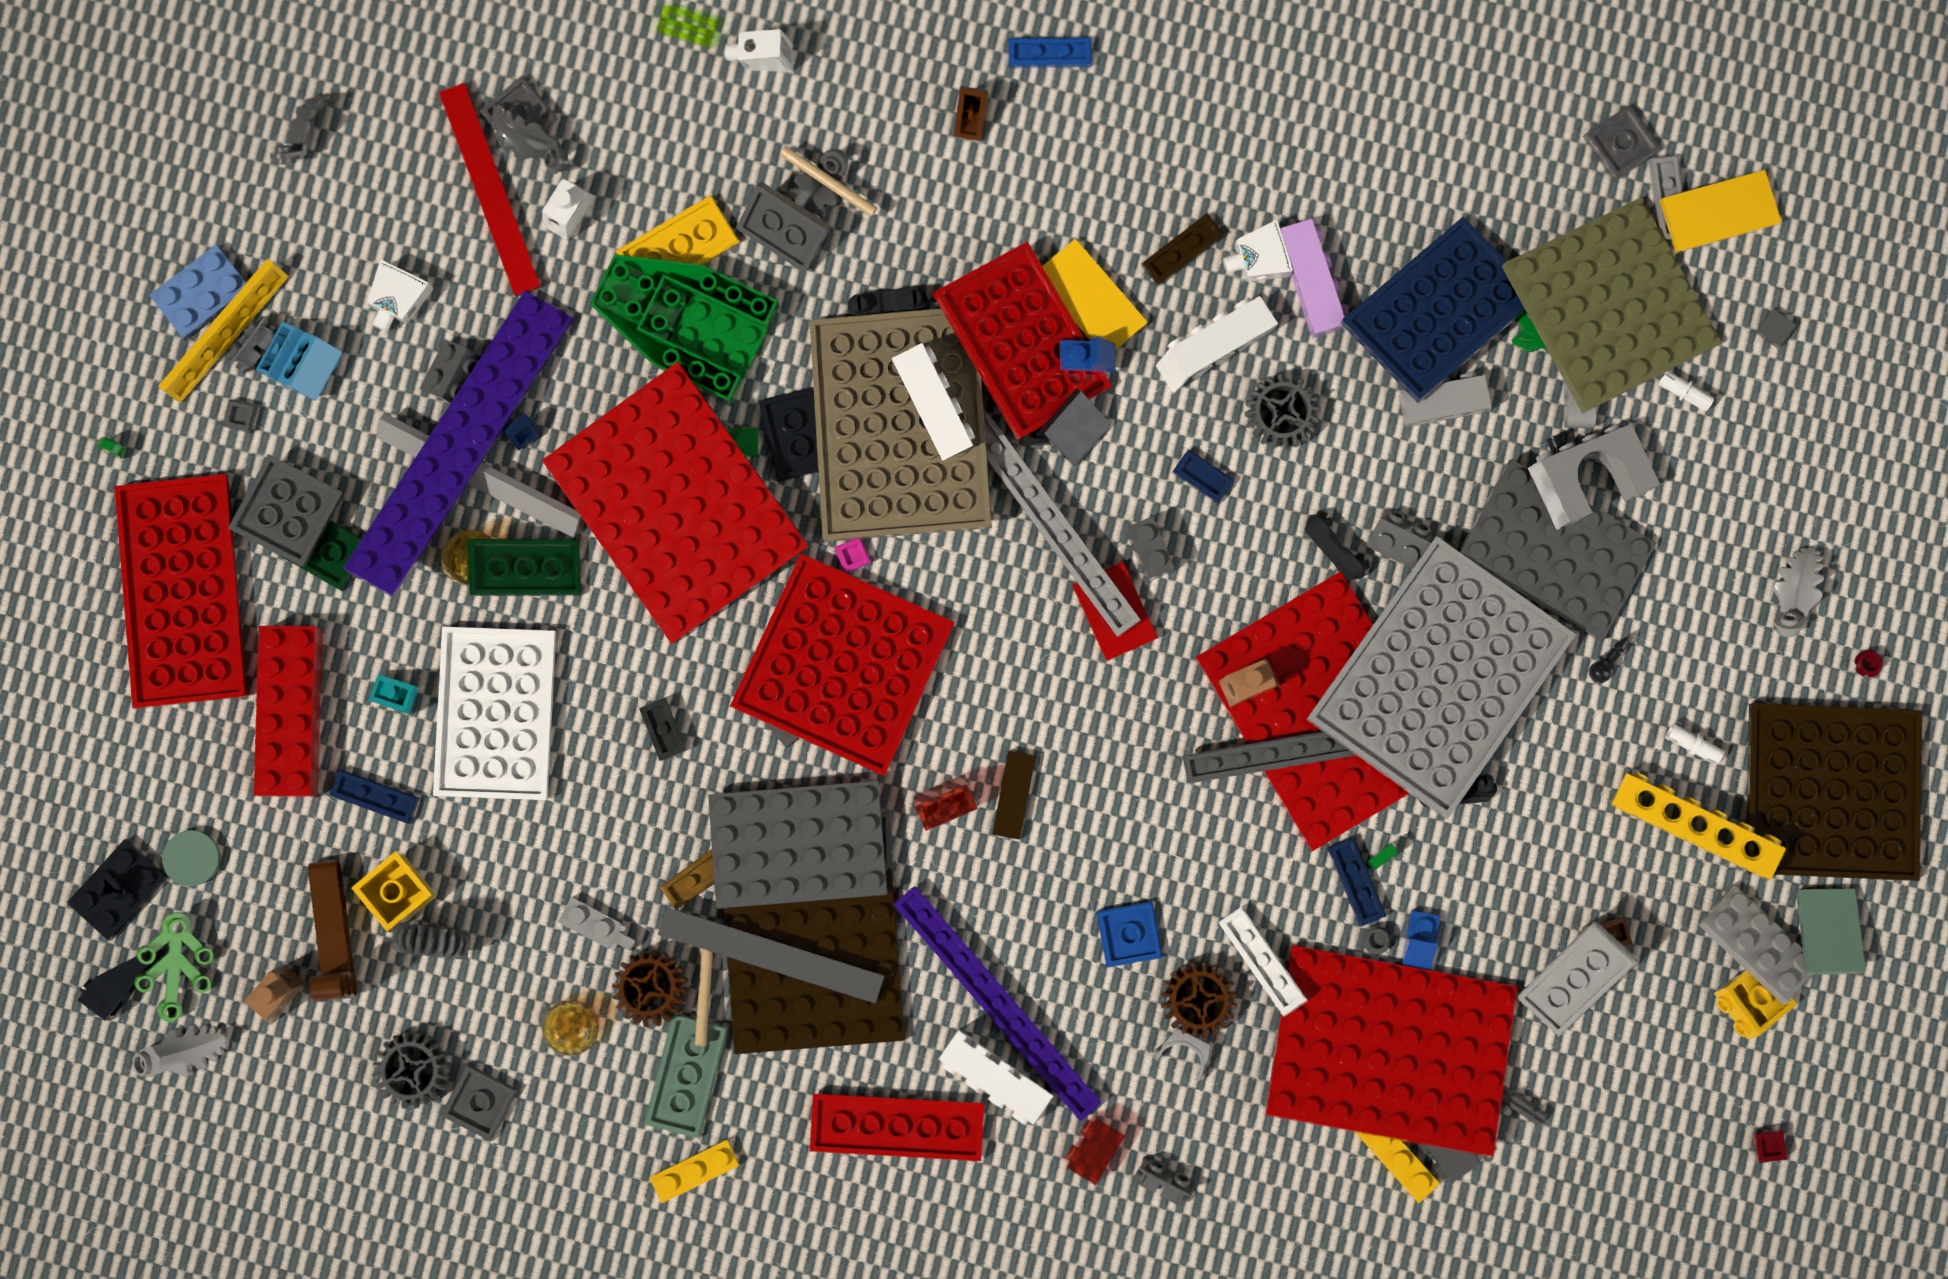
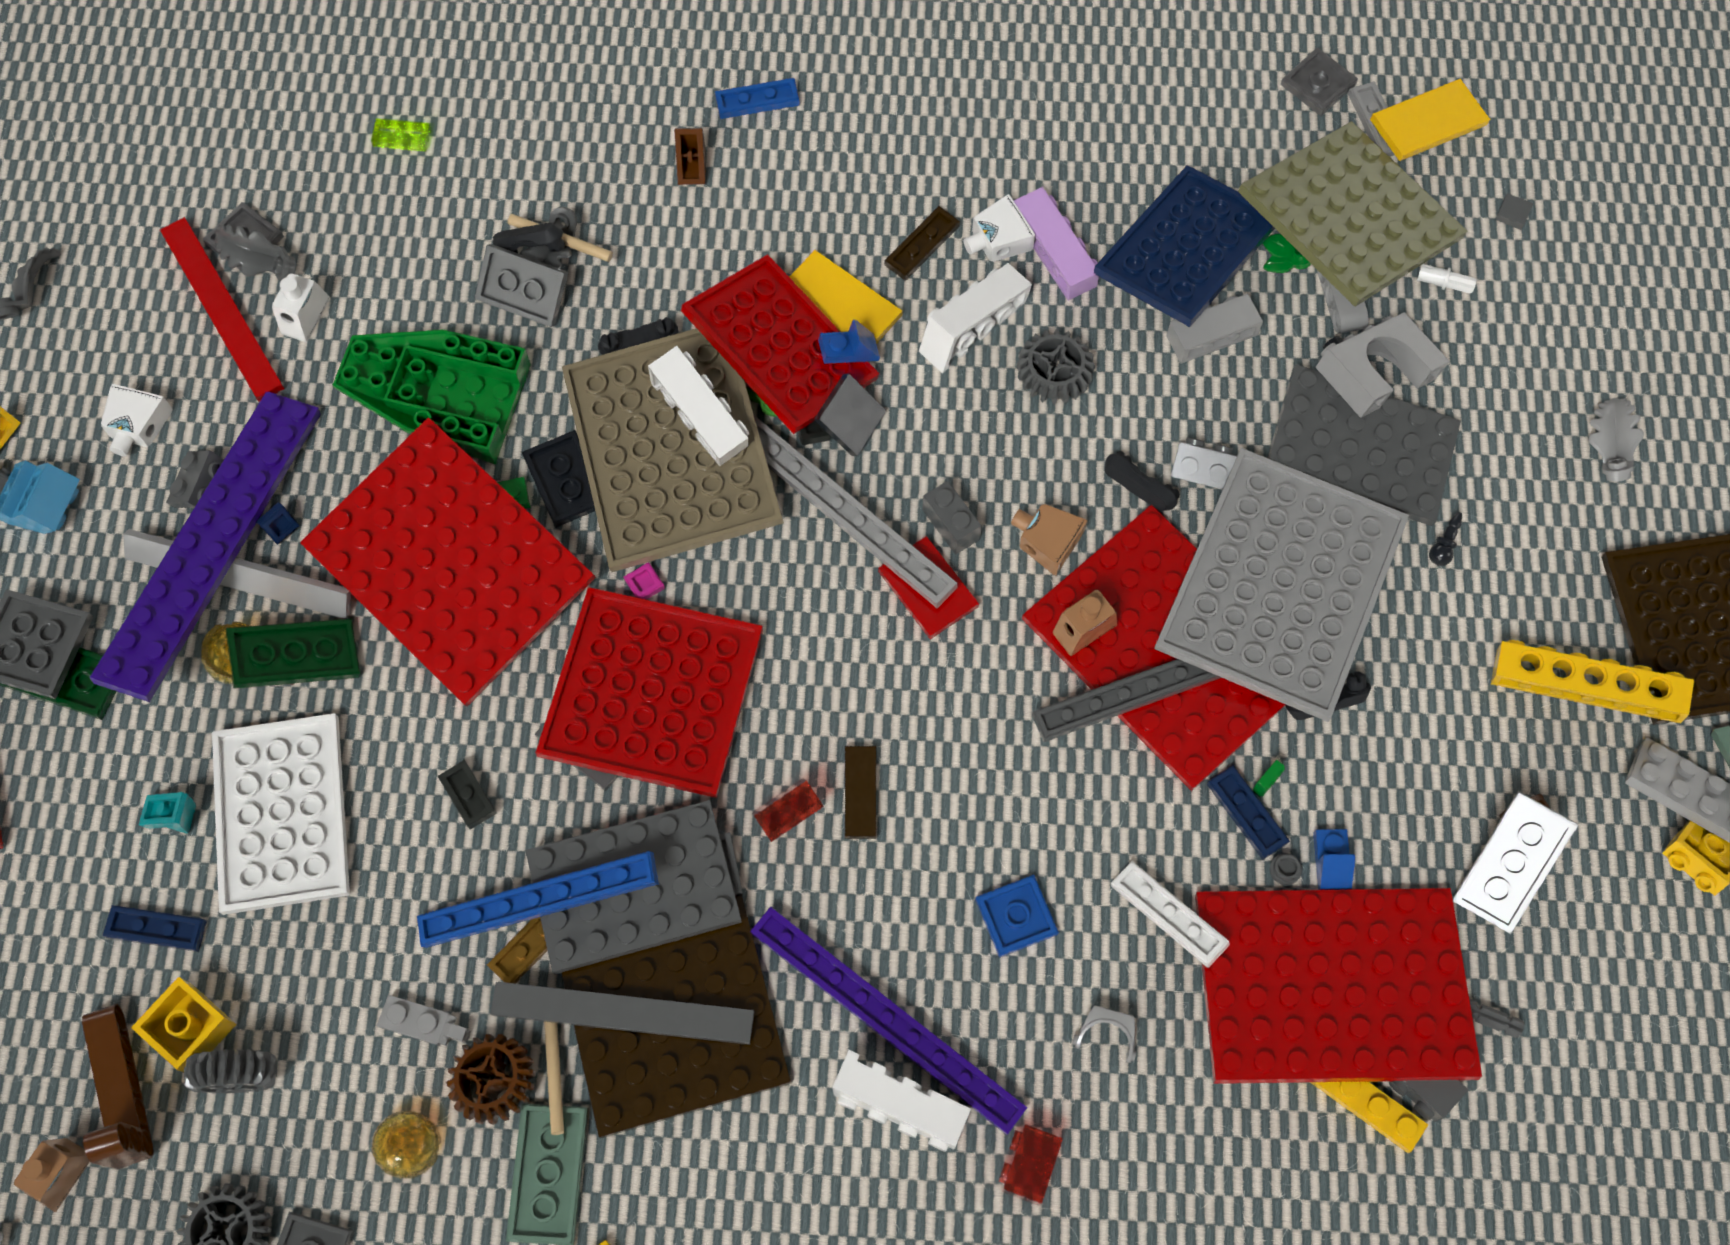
camera: 15 degrees left, 15 degrees down
red brick [253,626,323,798] -> none
yellow tile [616,195,740,265] -> none
white torso [725,29,793,72] -> none
red plate [809,1093,984,1161] -> none
dark grey hinge [1133,1156,1195,1206] -> none
reddish brown gear [1161,961,1238,1039] -> none
dark blue tile [1172,449,1235,504] -> none
white pin [1665,723,1725,766] -> none
dark red plate [1854,650,1883,678] -> none
none -> blue tile [417,851,659,948]
none -> black piece [493,223,565,253]
none -> medium nougat torso [1011,504,1087,576]

